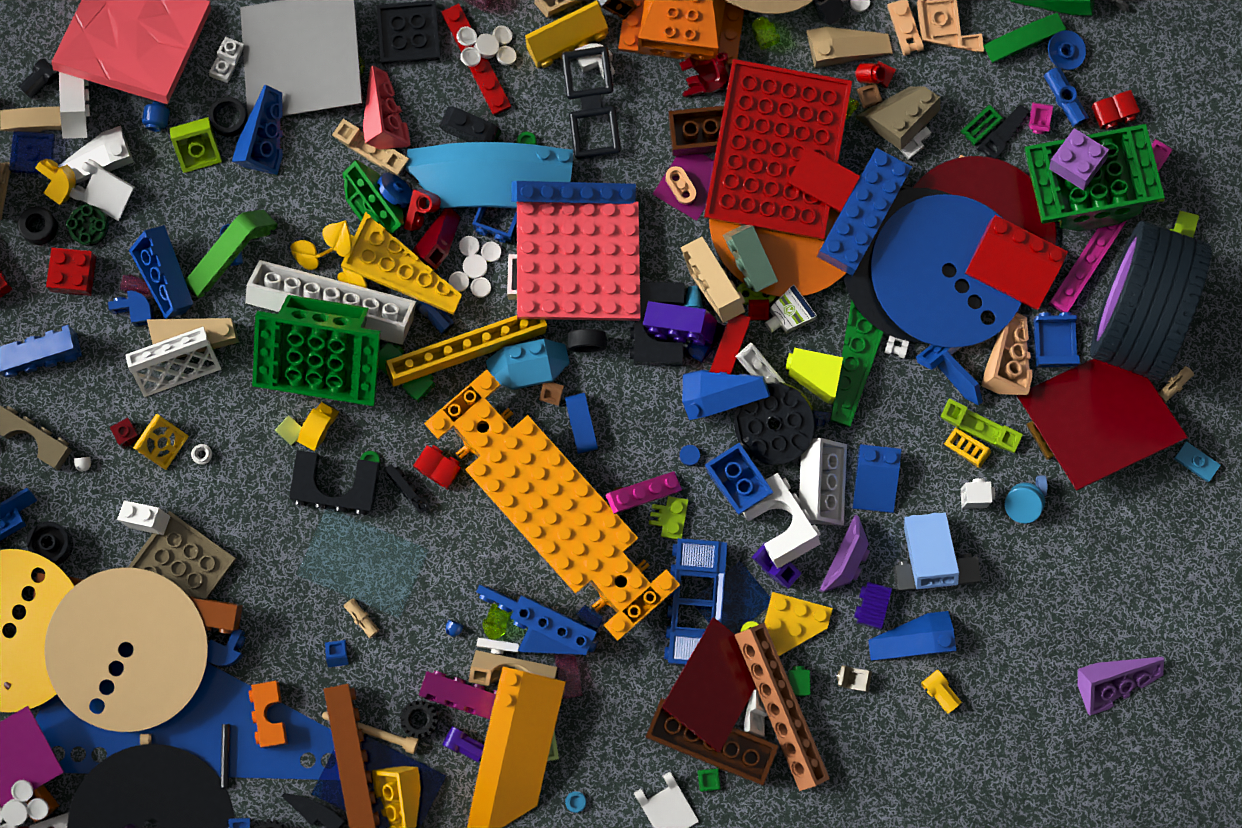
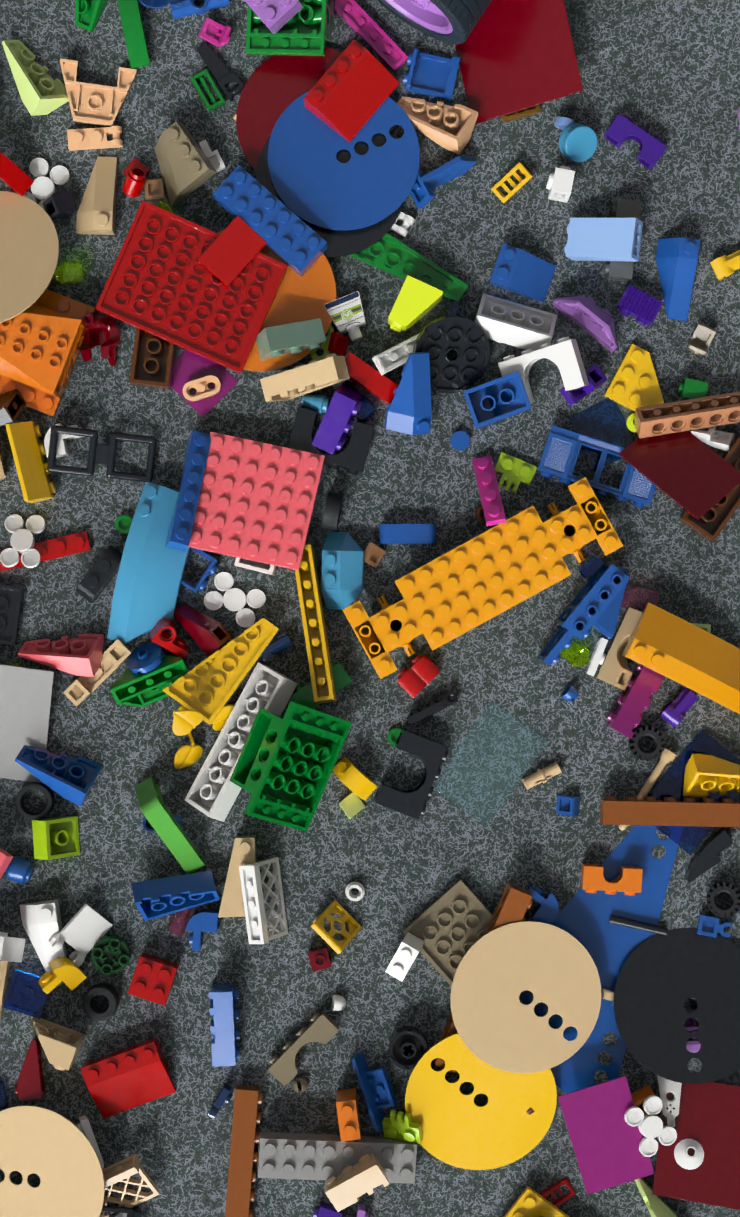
camera: 75 degrees left, 10 degrees up
lime slope [940,398,1023,453] -> none
none -> dark purple arch [604,114,667,170]

